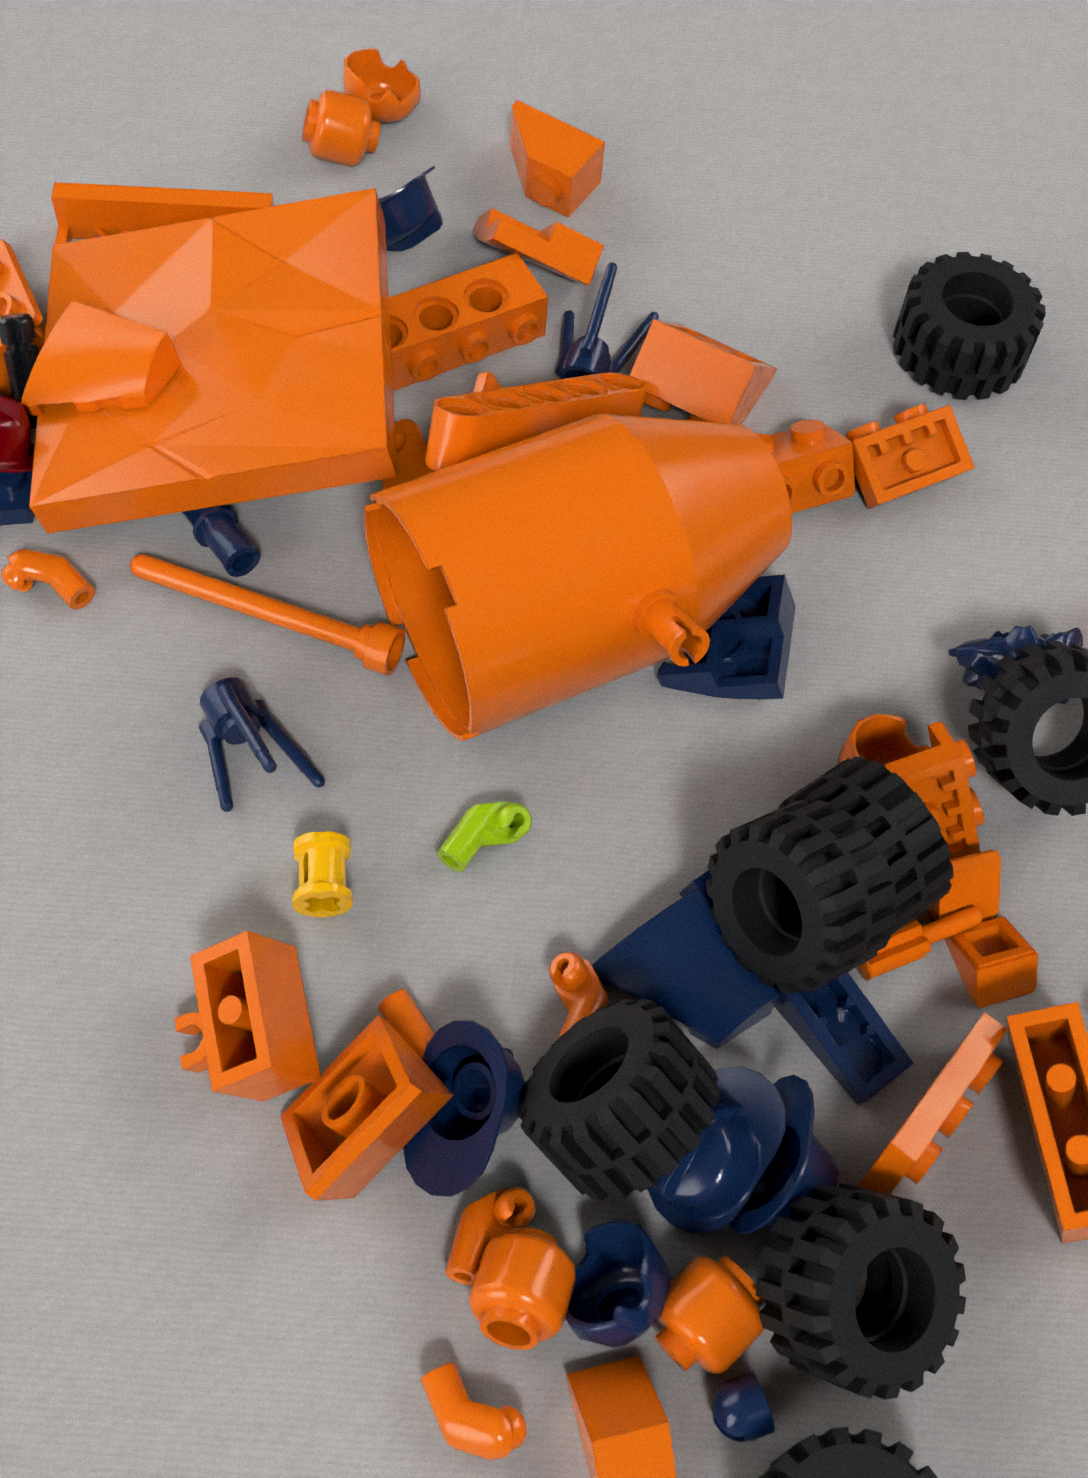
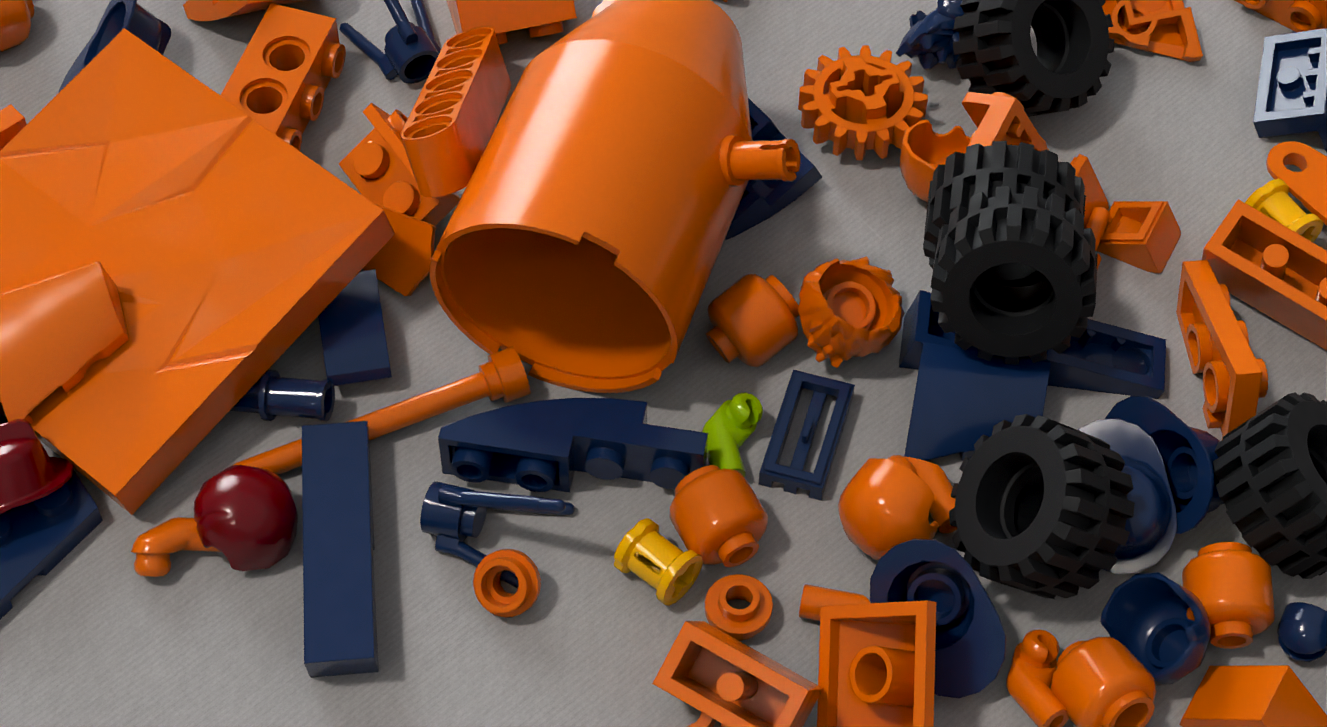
camera: 40 degrees left, 5 degrees down
none -> dark red hair [193,465,298,571]
none -> dark blue slope [302,421,379,678]
none -> dark blue slope [318,269,392,386]
none -> dark blue slope [438,398,708,493]
none -> orange plate [473,549,541,617]
none -> orange head [669,465,768,568]
none -> orange plate [705,574,773,641]
none -> orange head [706,274,799,367]
none -> dark blue tile [759,369,855,501]
none -> orange gear [798,45,928,161]
none -> orange hair [798,256,905,368]
none -> orange hair [838,458,939,560]

